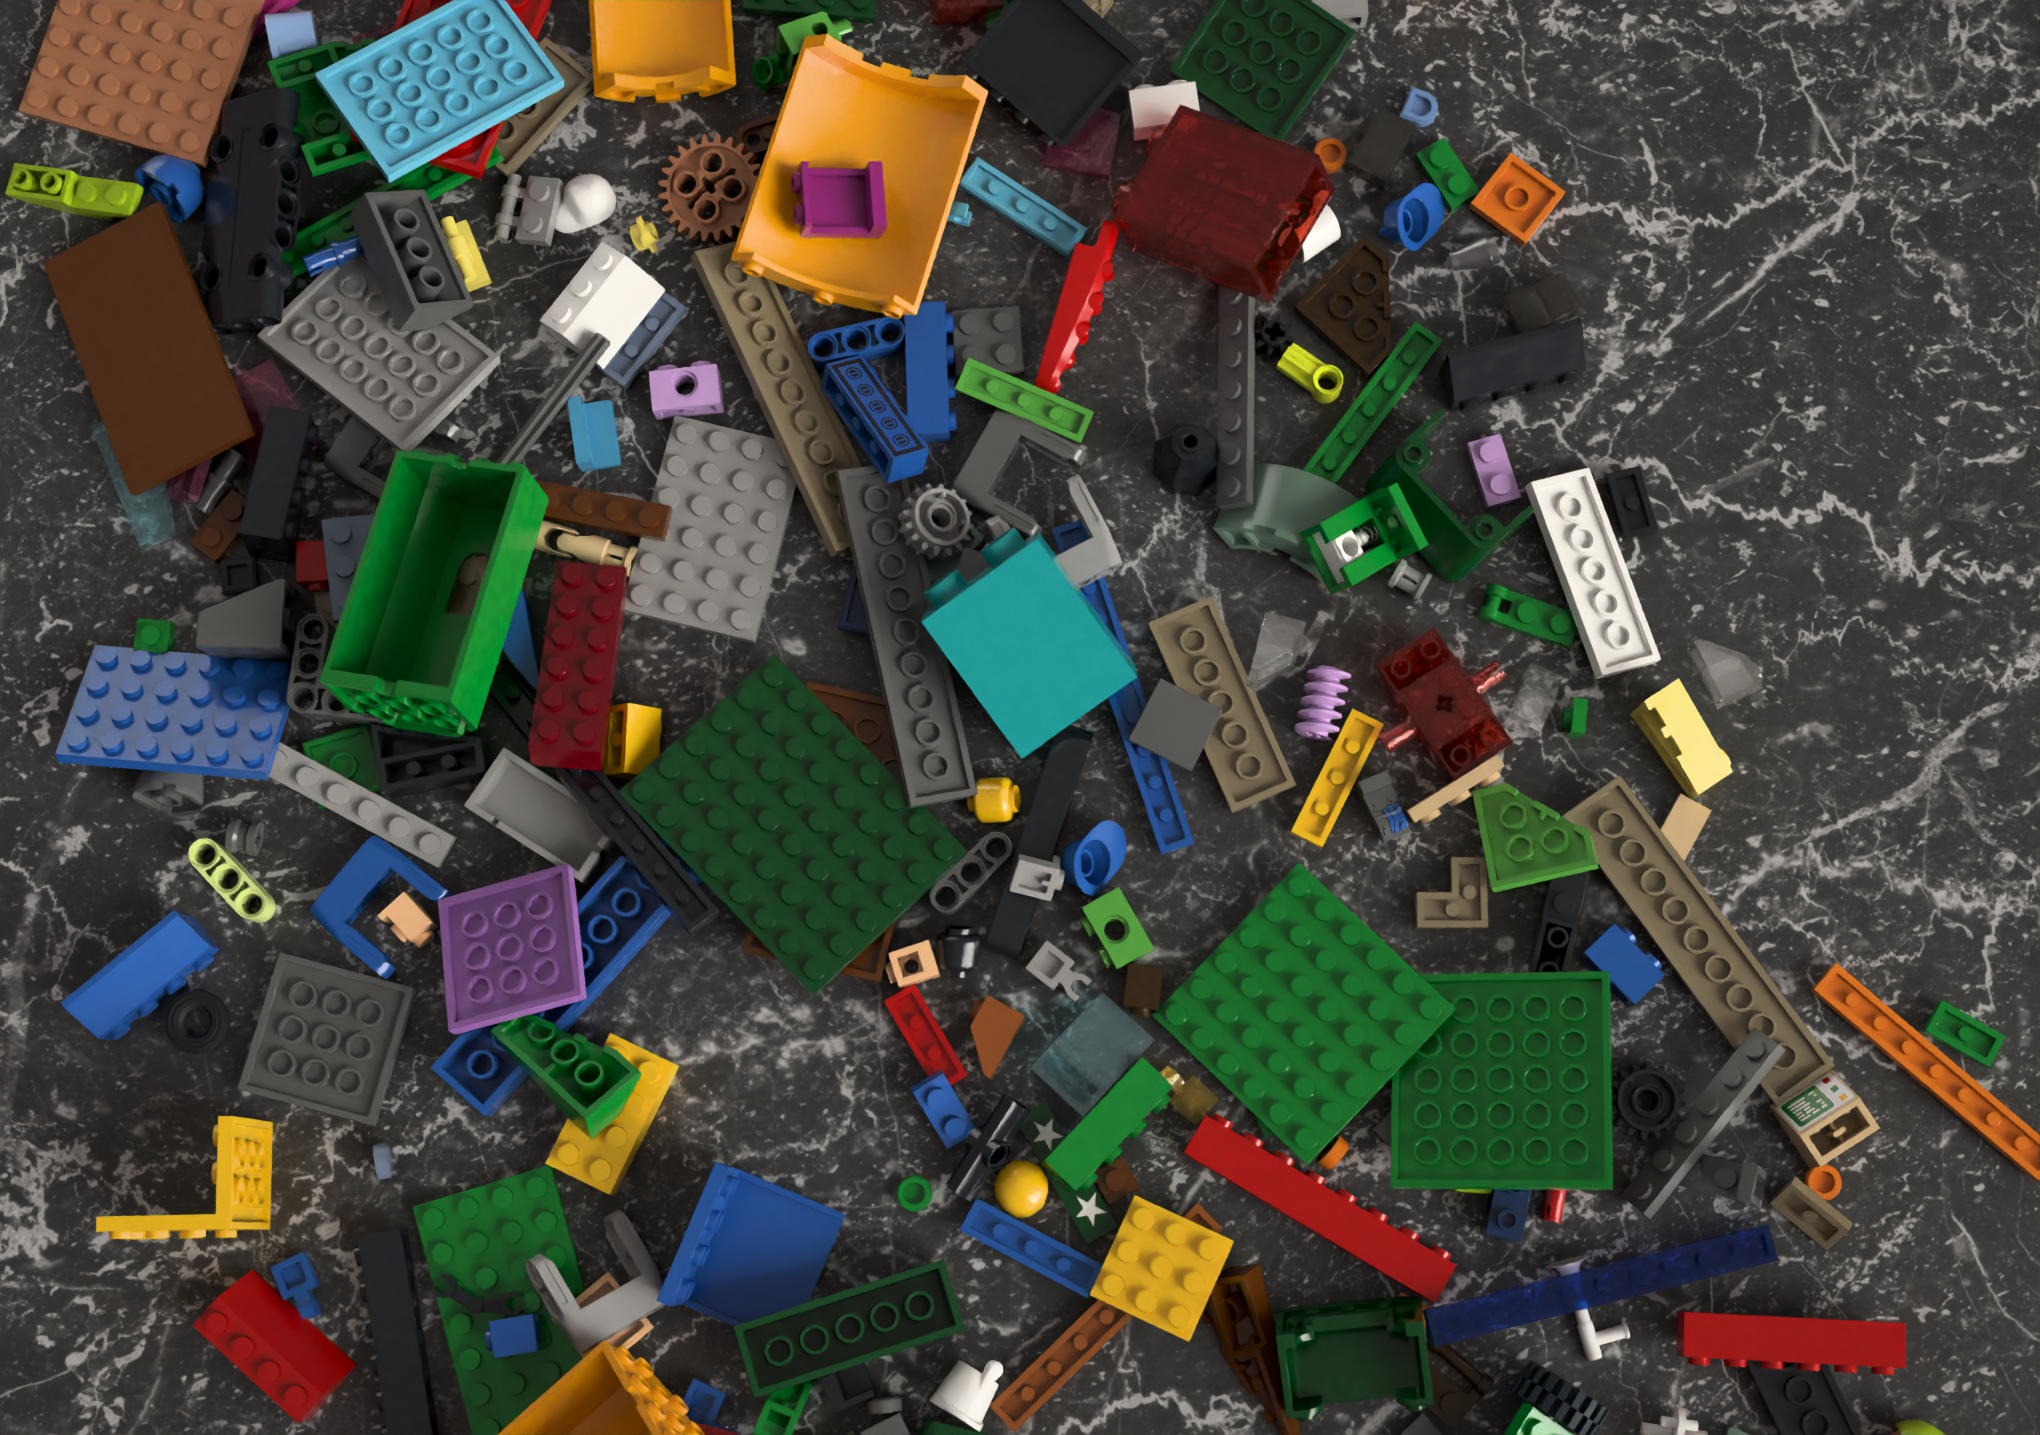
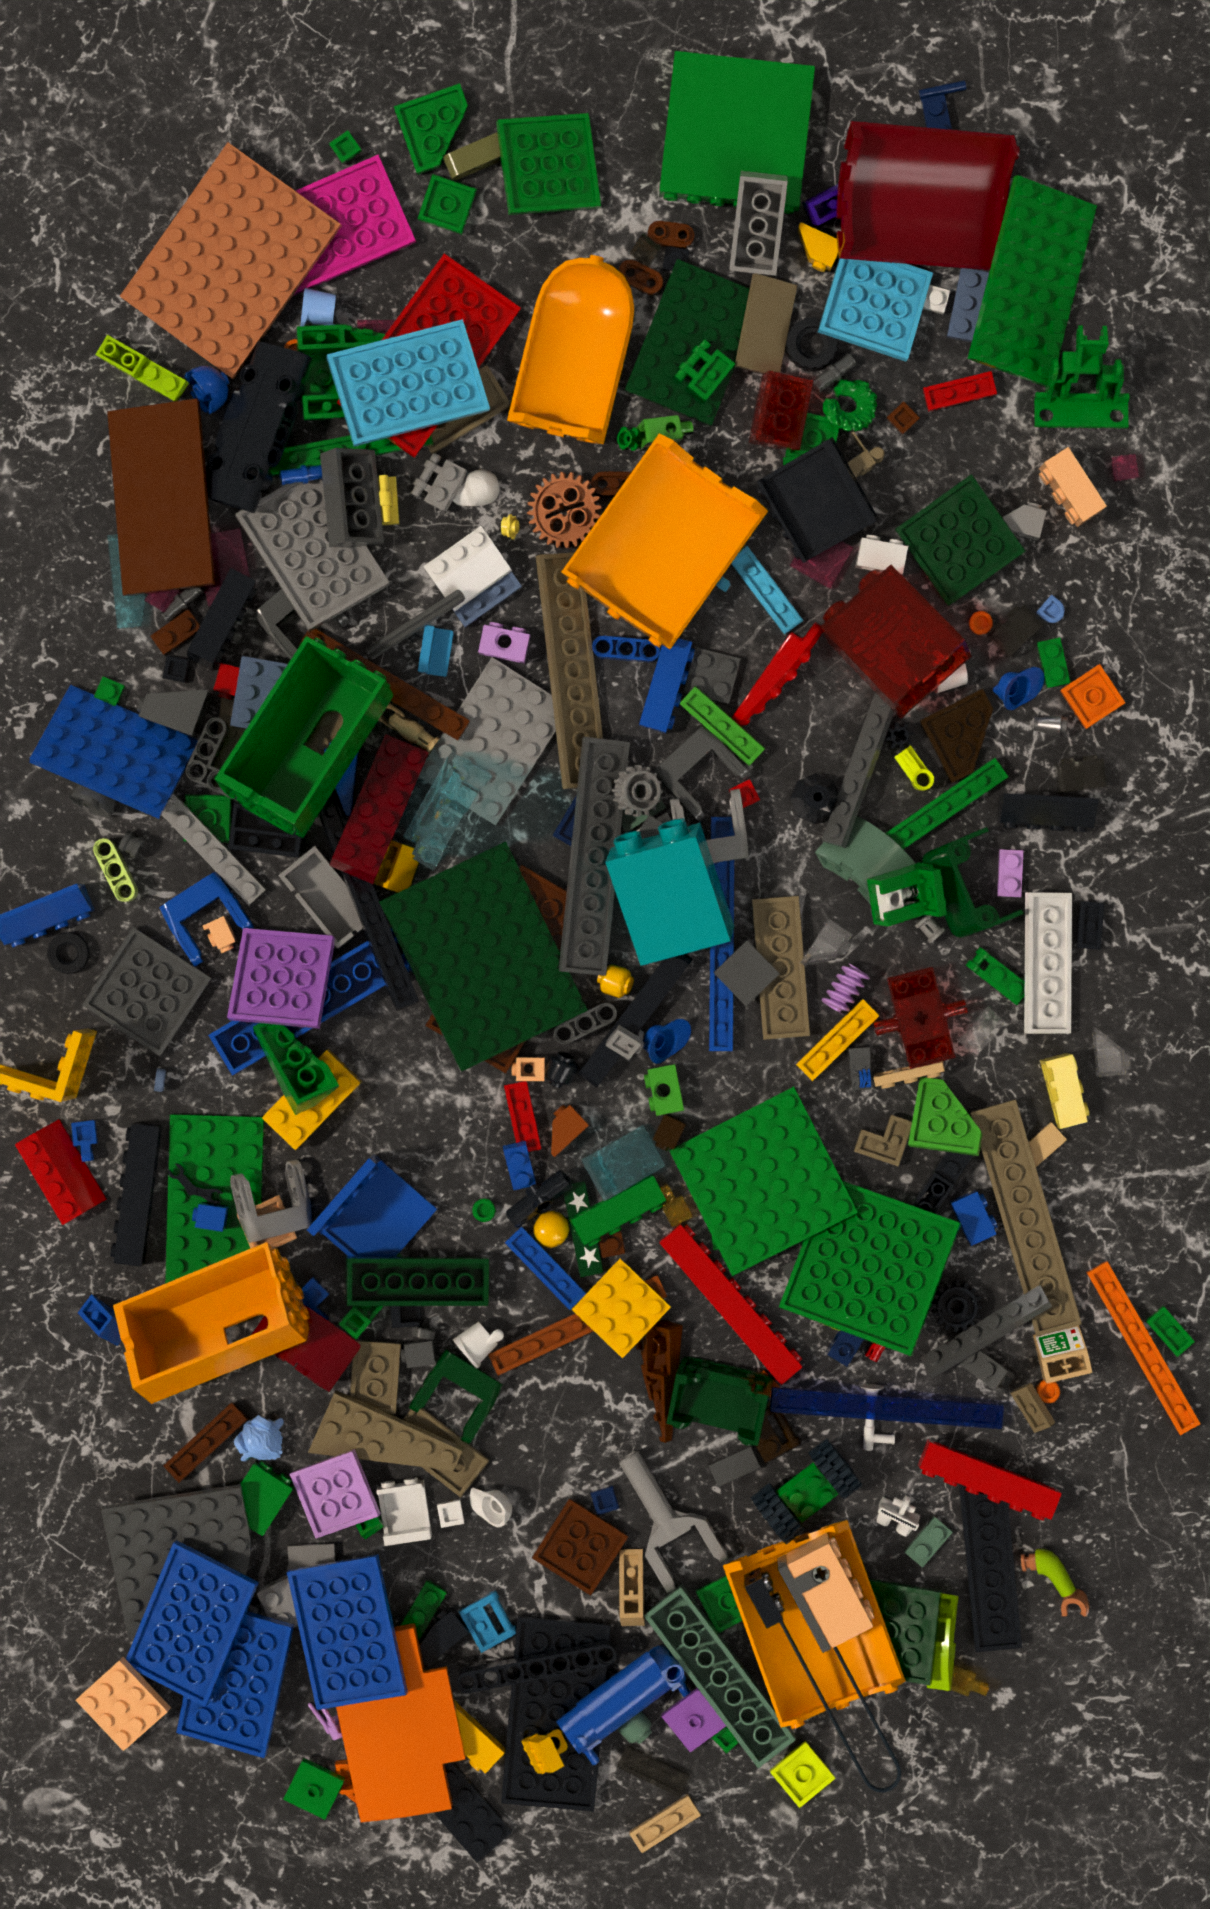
camera: 20 degrees right, 10 degrees up
magenta panel [791,161,887,238] -> none
blue brick [820,355,929,483] -> none
light grey plate [1025,941,1092,1003] -> none
orange tile [1316,1135,1349,1170] -> none
green plate [1561,698,1588,739] -> none
none -> clear light blue panel [403,752,493,871]
none -> red plate [729,779,760,808]

